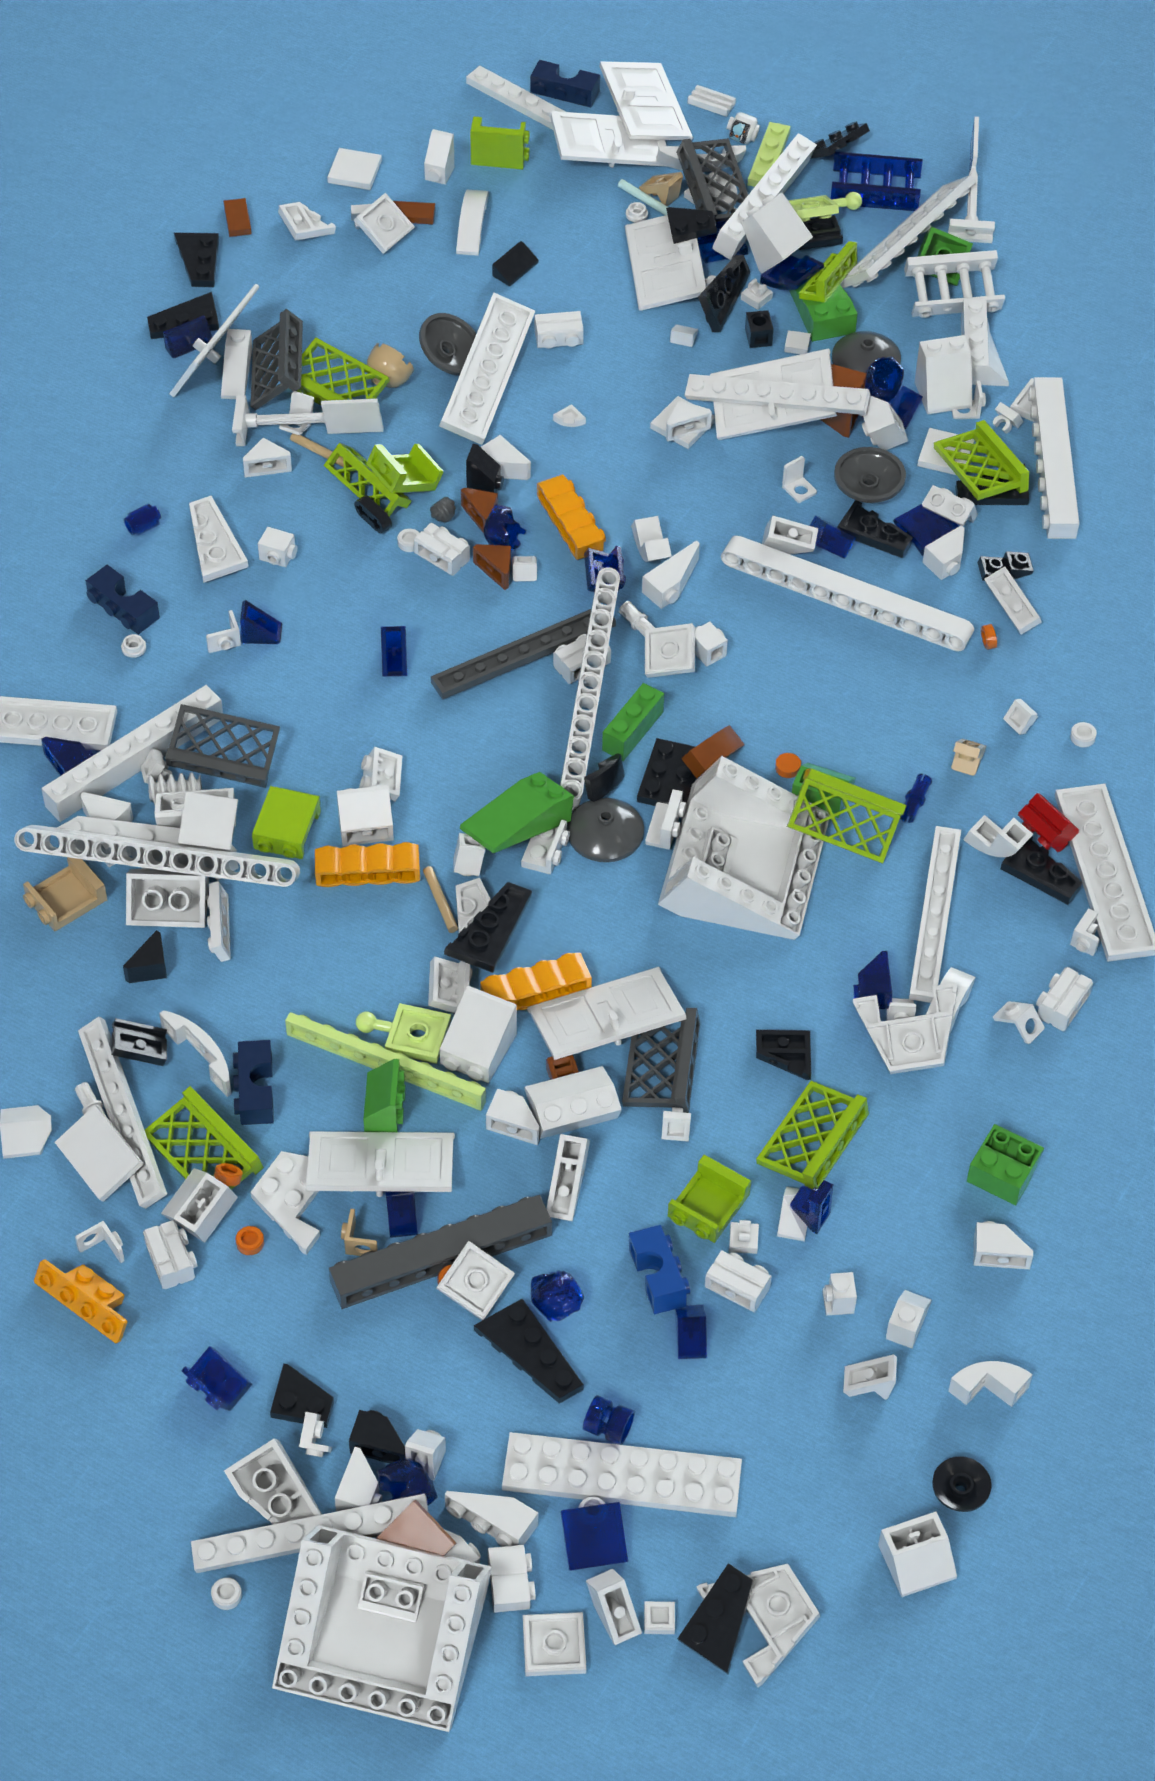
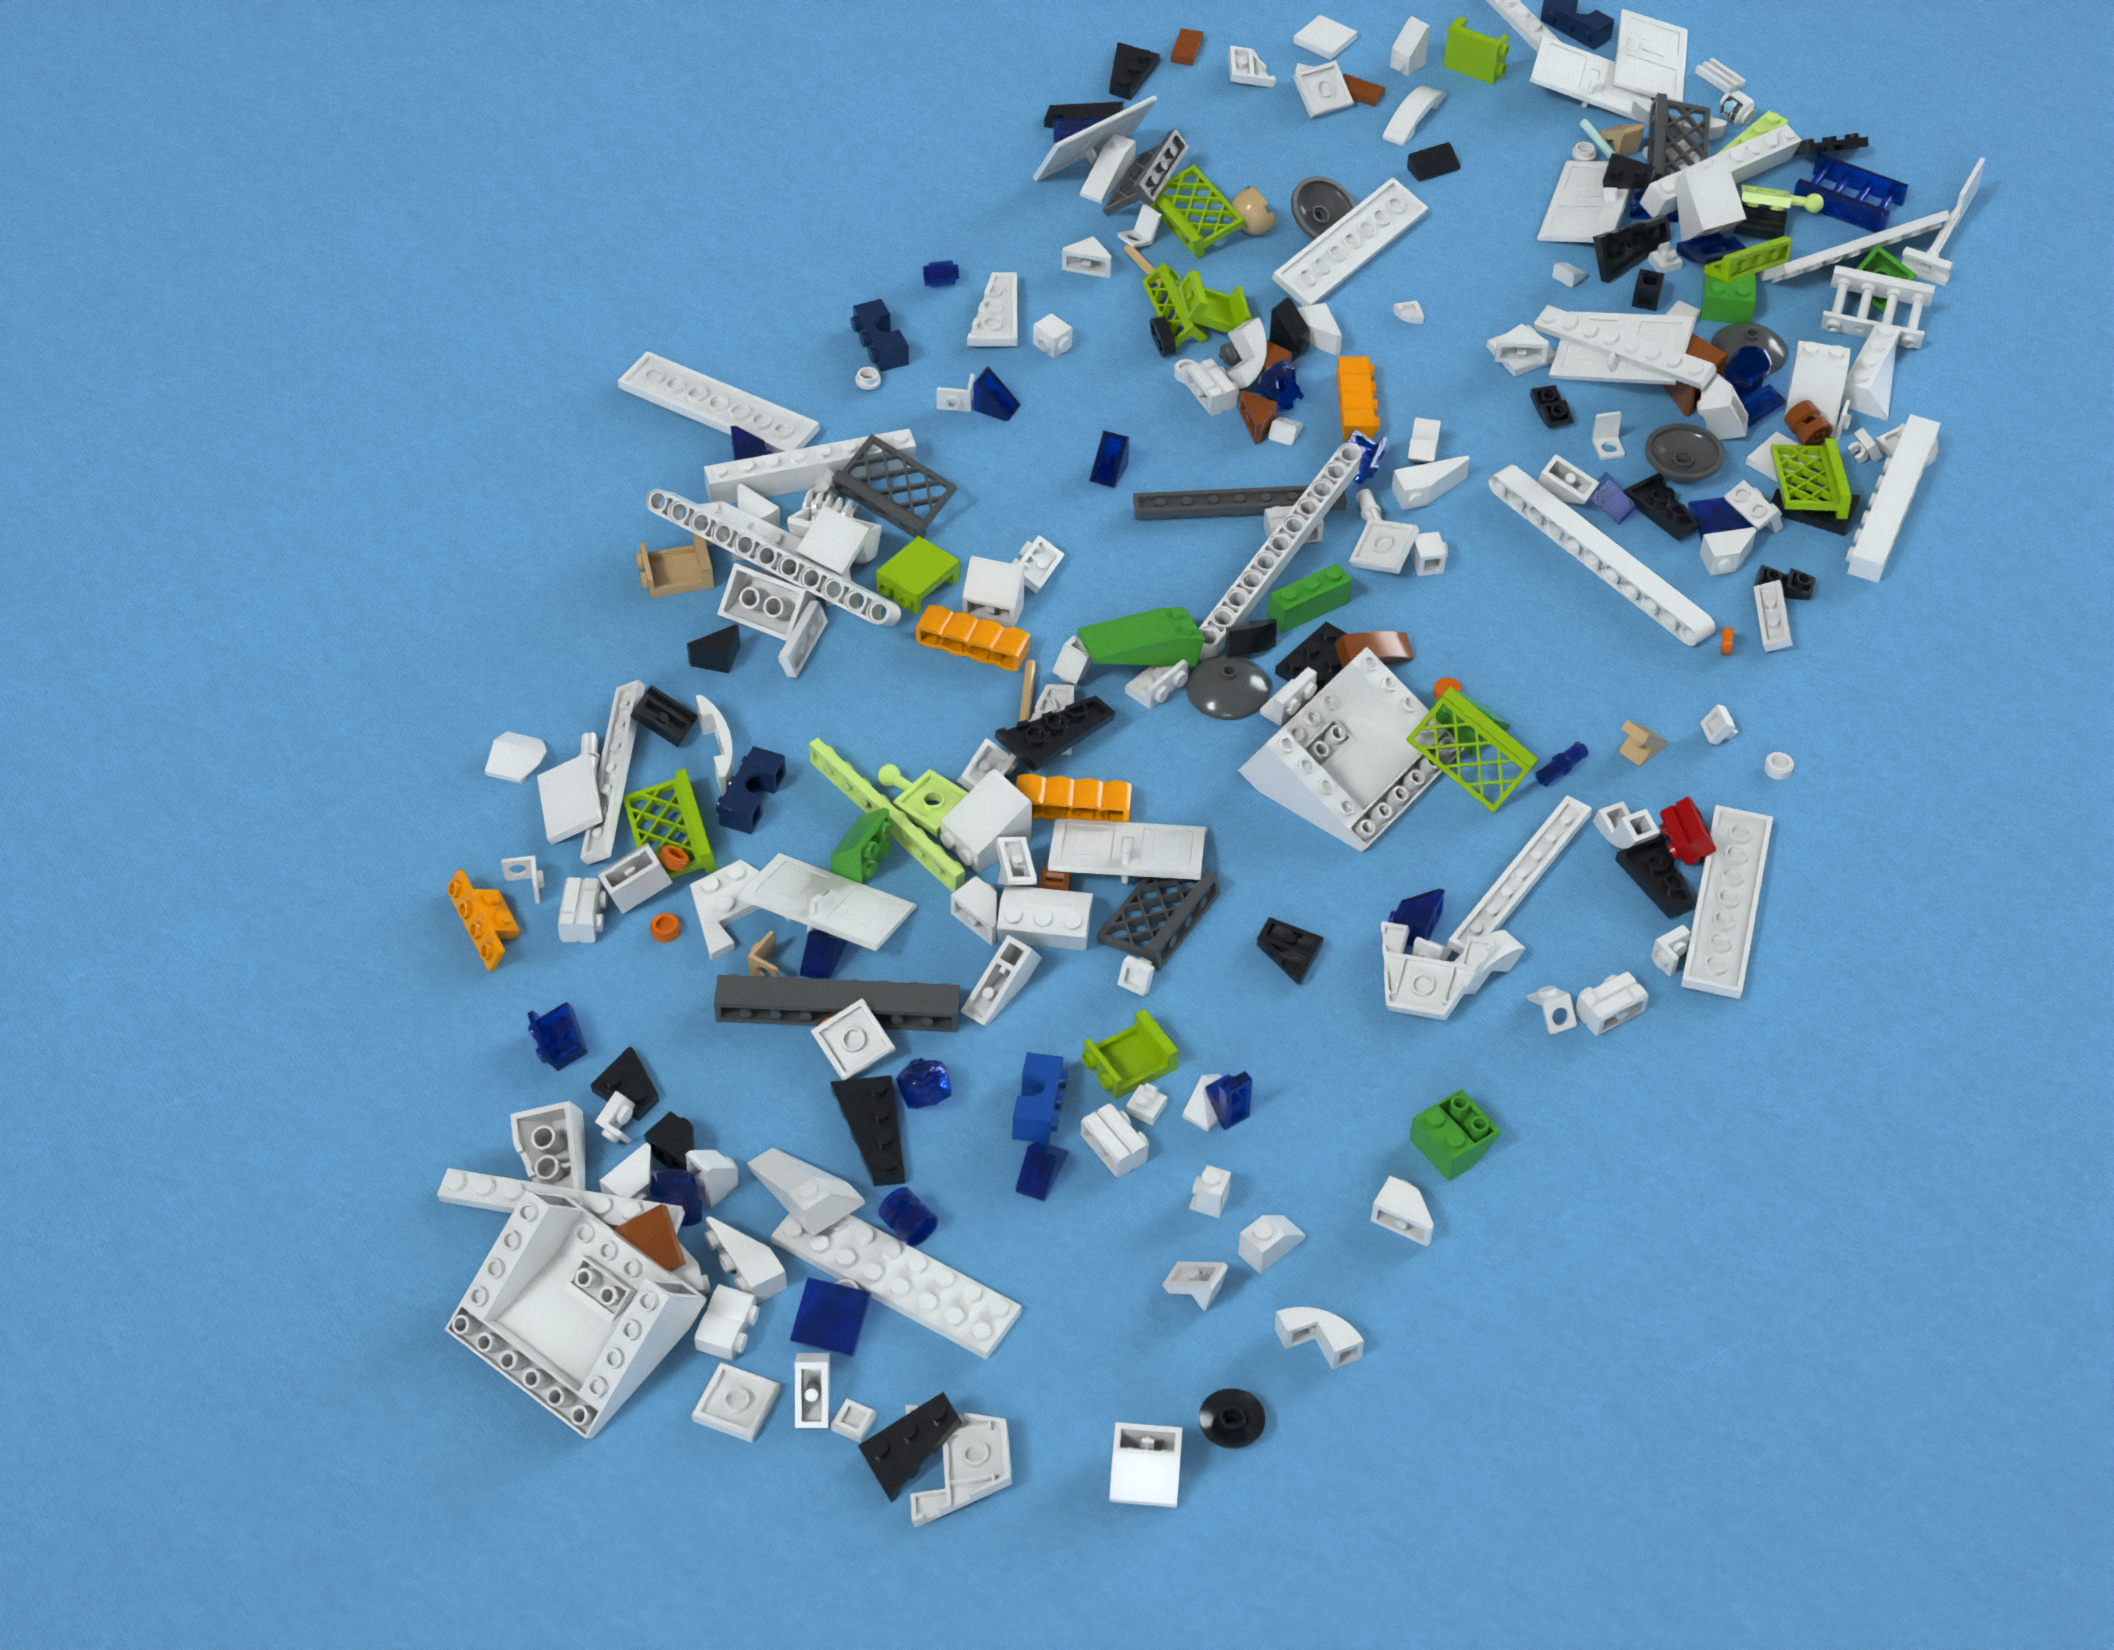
camera: 25 degrees right, 5 degrees down
white tile [211,1578,242,1610] -> none
white piece [232,395,384,446] -> none
white brick [534,311,583,349] -> none
lime fence [756,1081,869,1194] -> none
none -> white wedge [746,1147,865,1237]
none -> white slope [995,837,1037,885]
none -> white brick [1226,317,1267,389]
none -> black slope [1530,385,1574,428]
none -> dark orange wheel [1784,400,1833,446]

